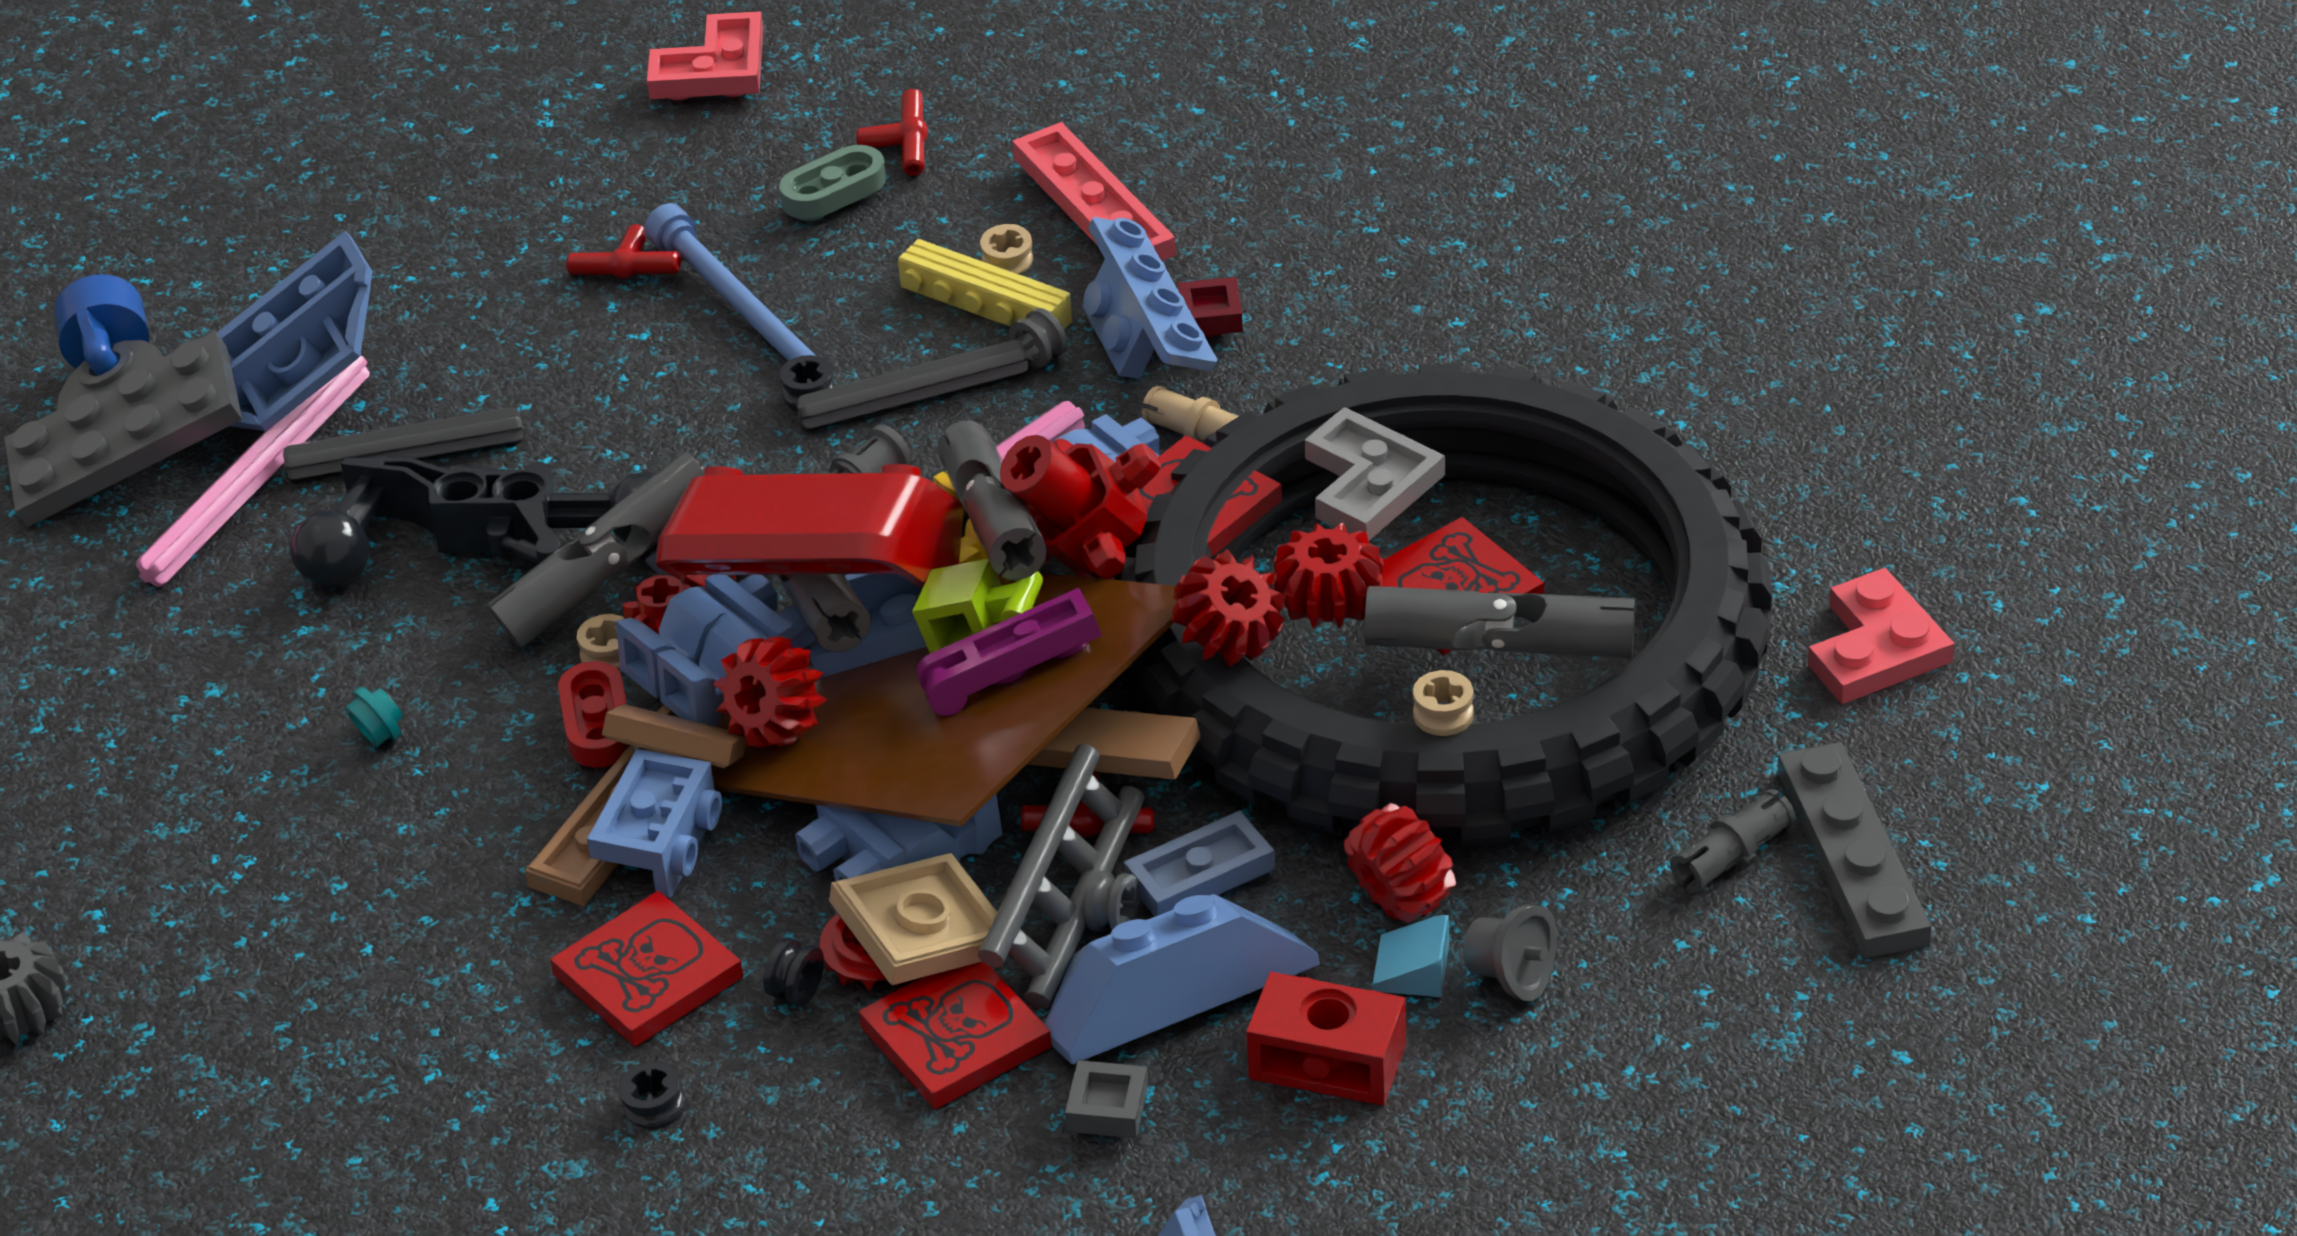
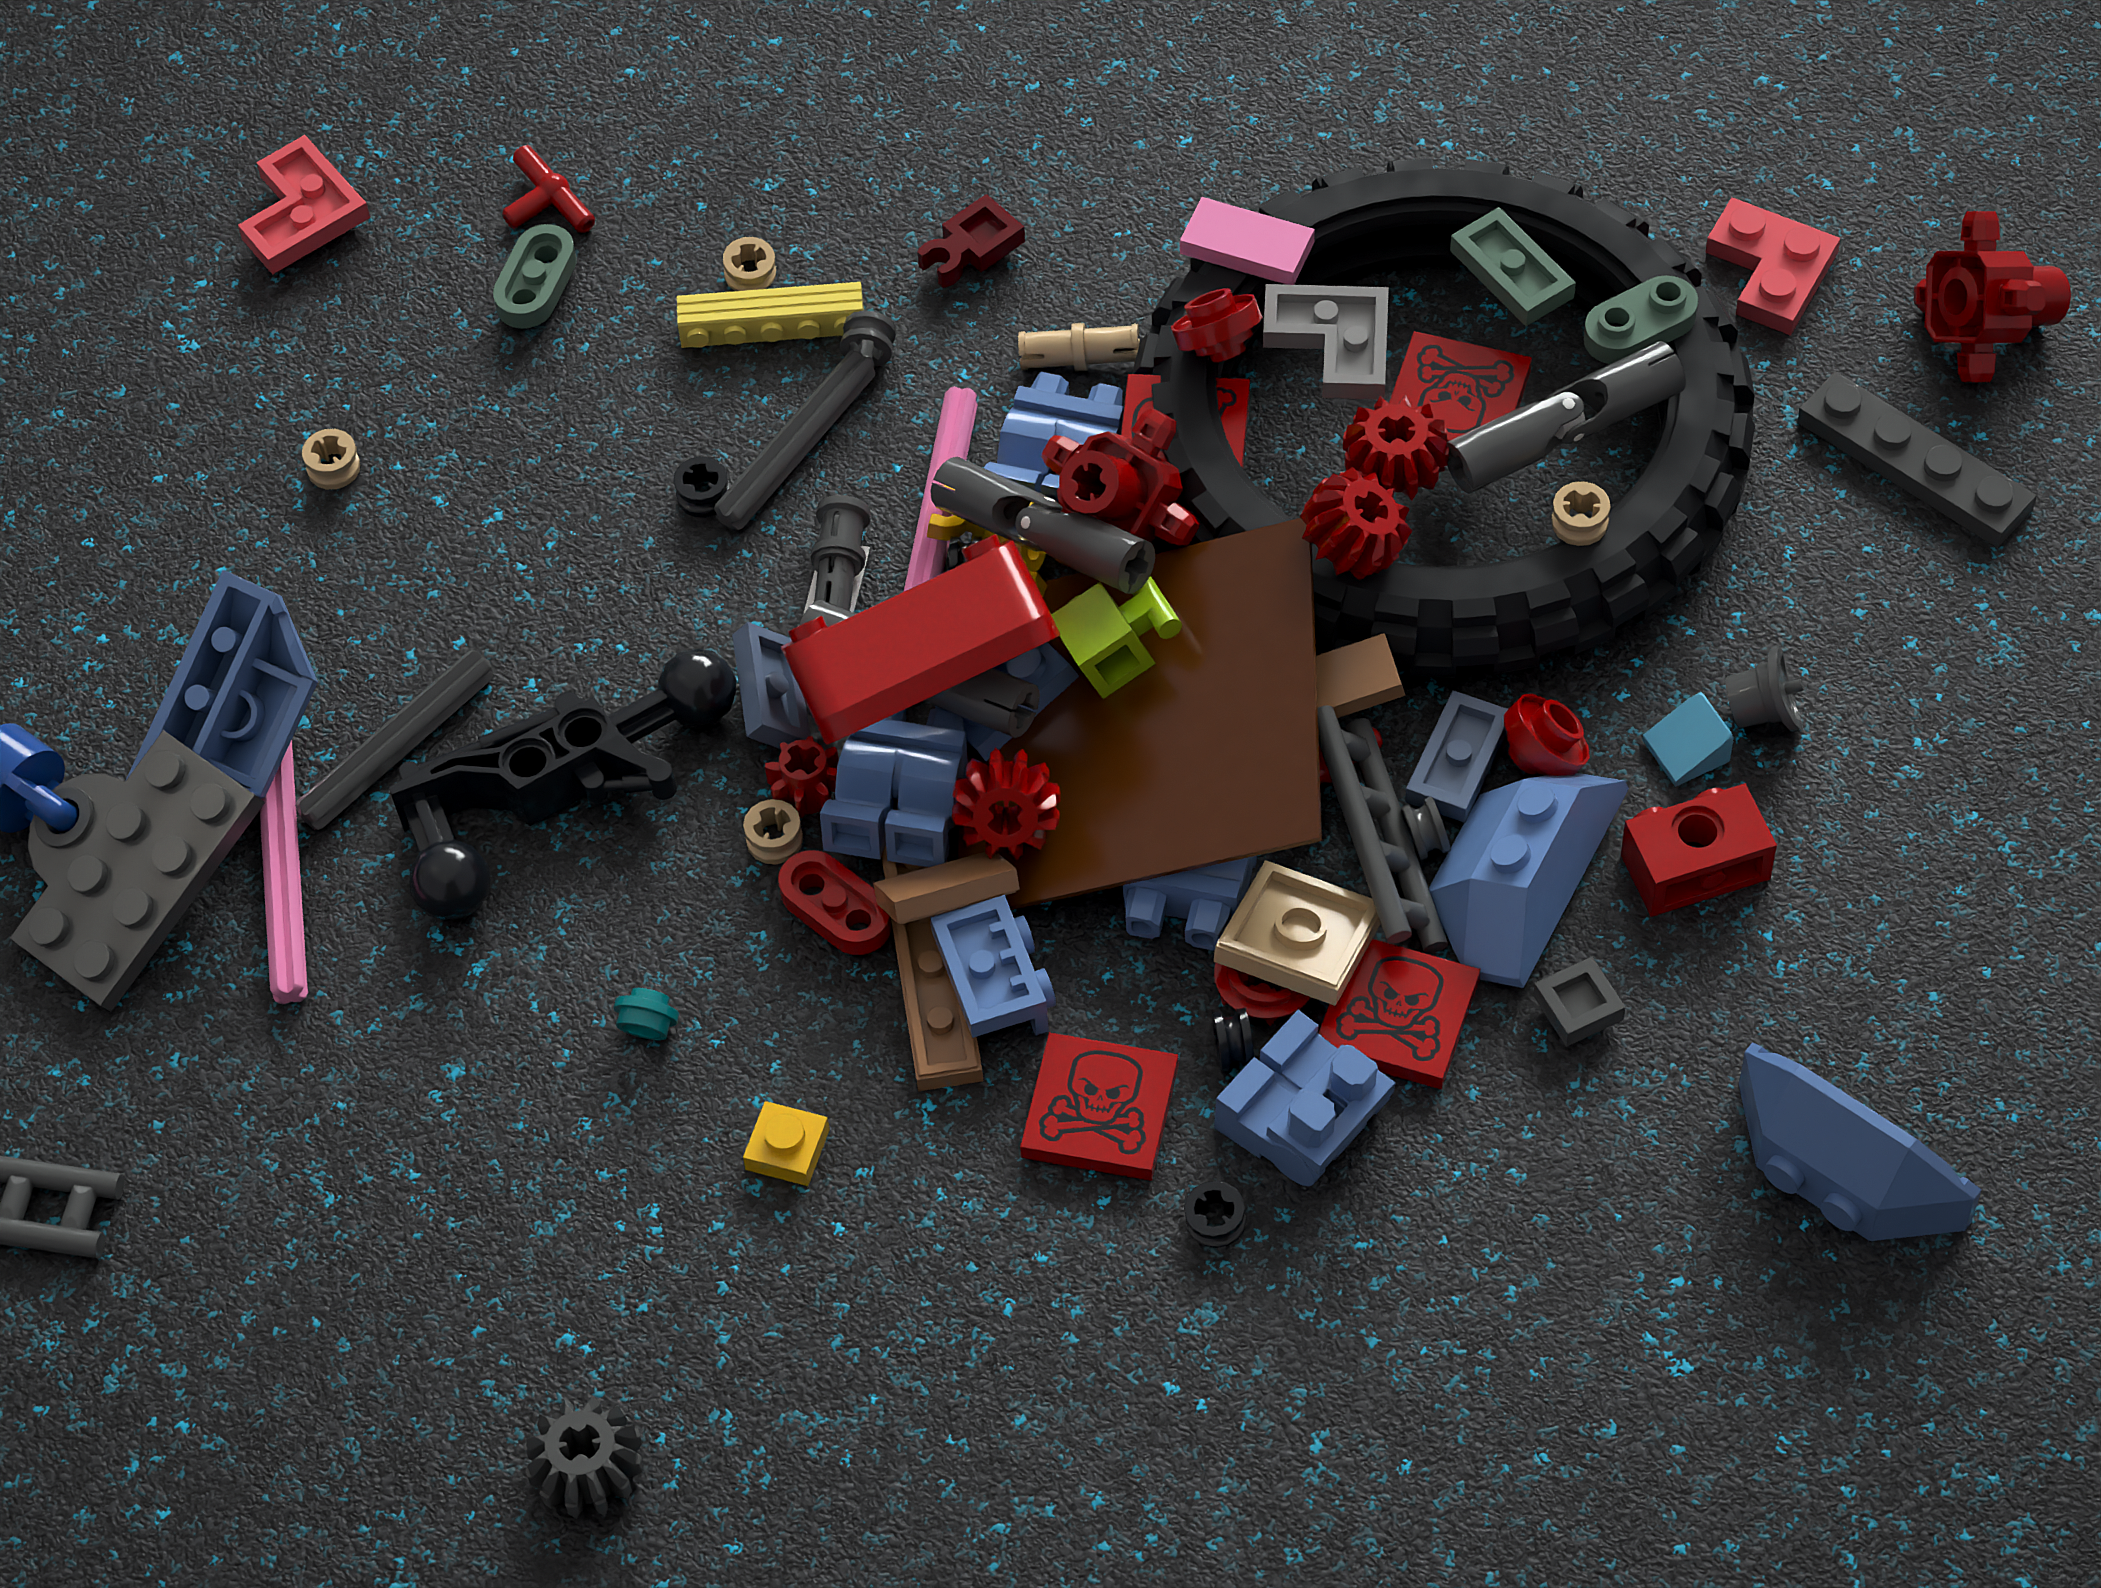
camera: 35 degrees left, 15 degrees up
dark grey piece [486,451,705,649] -> none
red piece [566,224,682,279] -> none
medium blue piece [644,203,816,361] -> none
magenta plate [916,588,1102,716] -> none
coral plate [1012,122,1176,261] -> none
medium blue bracket [1082,217,1217,379] -> none
red gear [1344,803,1456,923] -> none
dark grey pin [1670,789,1795,894] -> none
none -> tan bush [302,429,360,489]
none -> yellow plate [743,1101,830,1186]
none -> red plate [1171,288,1263,362]
none -> bright pink tile [1180,197,1315,285]
none -> medium blue hips [1214,1010,1395,1186]
none -> sand green plate [1450,207,1576,327]
none -> red plate [1503,694,1590,776]
none -> sand green plate [1584,275,1698,364]
none -> red piece [1914,211,2071,382]

